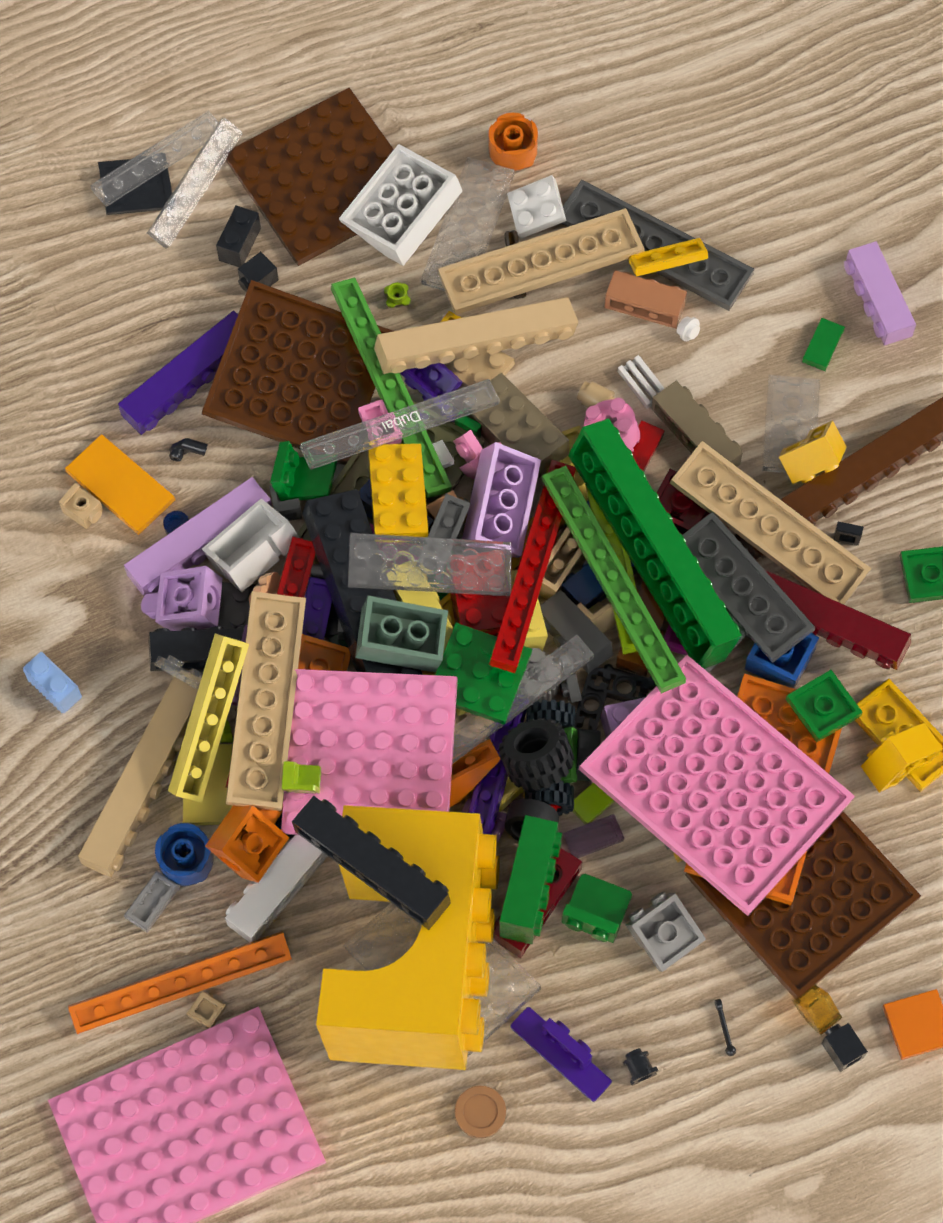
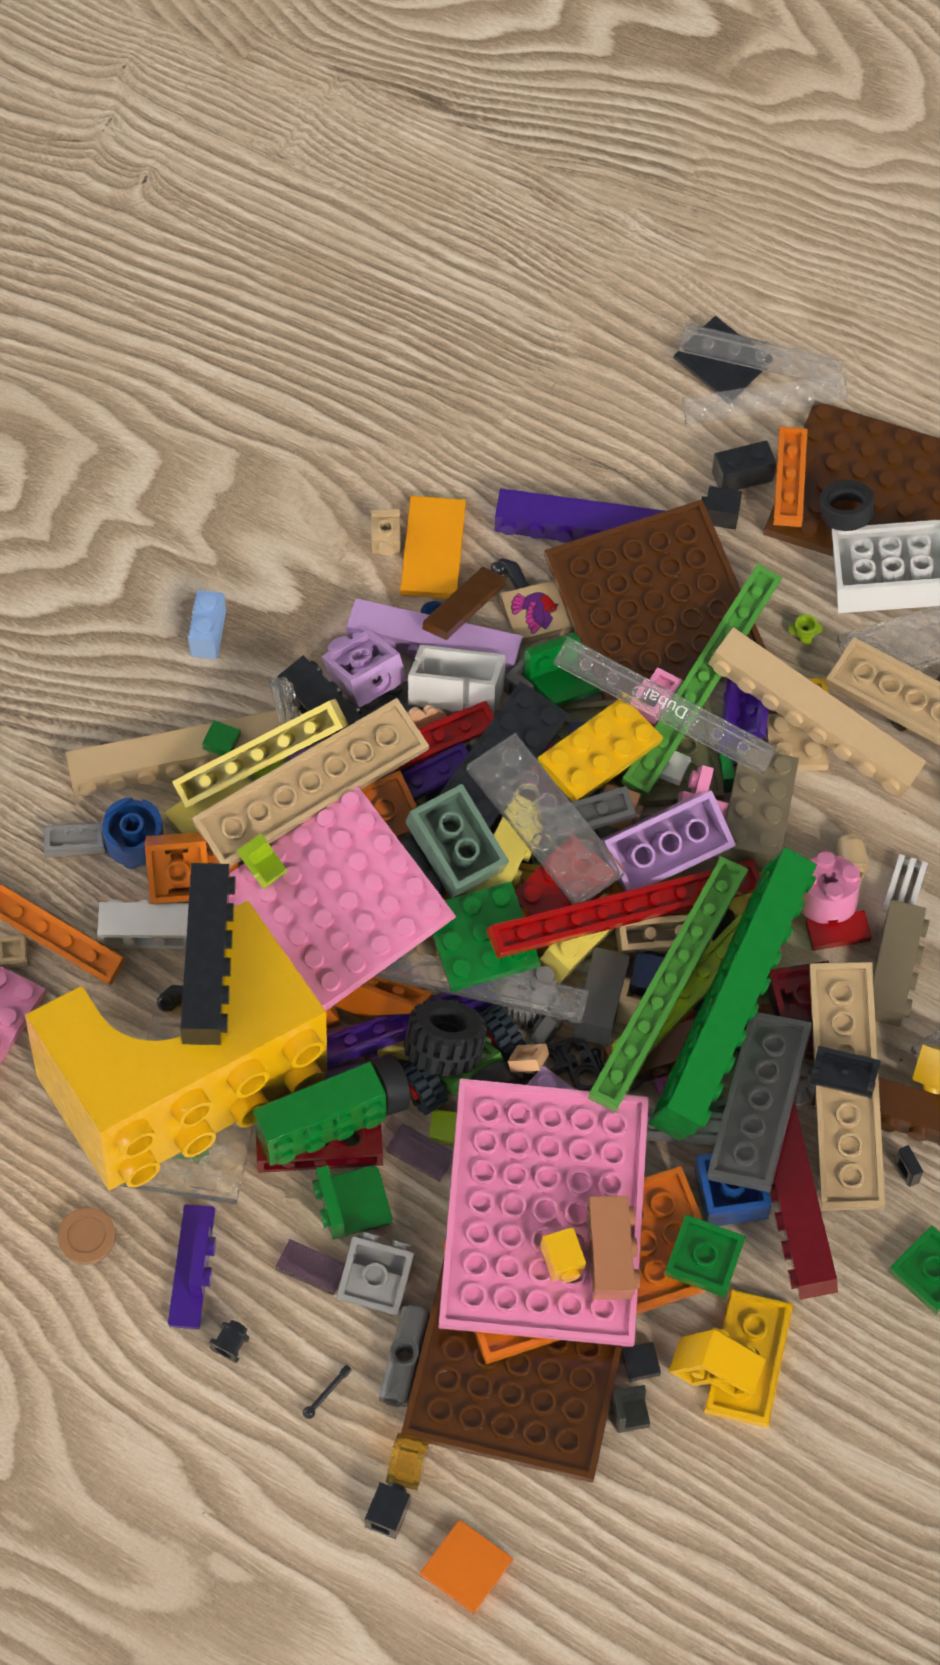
camera: 50 degrees right, 5 degrees down
none -> black arm [157,985,183,1012]
none -> green tile [202,720,241,756]
none -> tile [276,1239,345,1295]
none -> dark grey piece [379,1305,430,1407]
none -> reddish brown tile [422,567,507,640]
none -> tan tile [500,580,571,644]
none -> light nougat plate [508,1044,549,1073]
none -> yellow brick [540,1227,586,1283]
none -> nougat brick [586,1196,640,1300]
none -> pearl dark grey panel [611,1385,650,1433]
none -> black tile [621,1342,661,1382]
none -> orange plate [773,426,807,527]
none -> black hinge [810,1046,881,1098]
none -> black tyre [820,479,874,531]

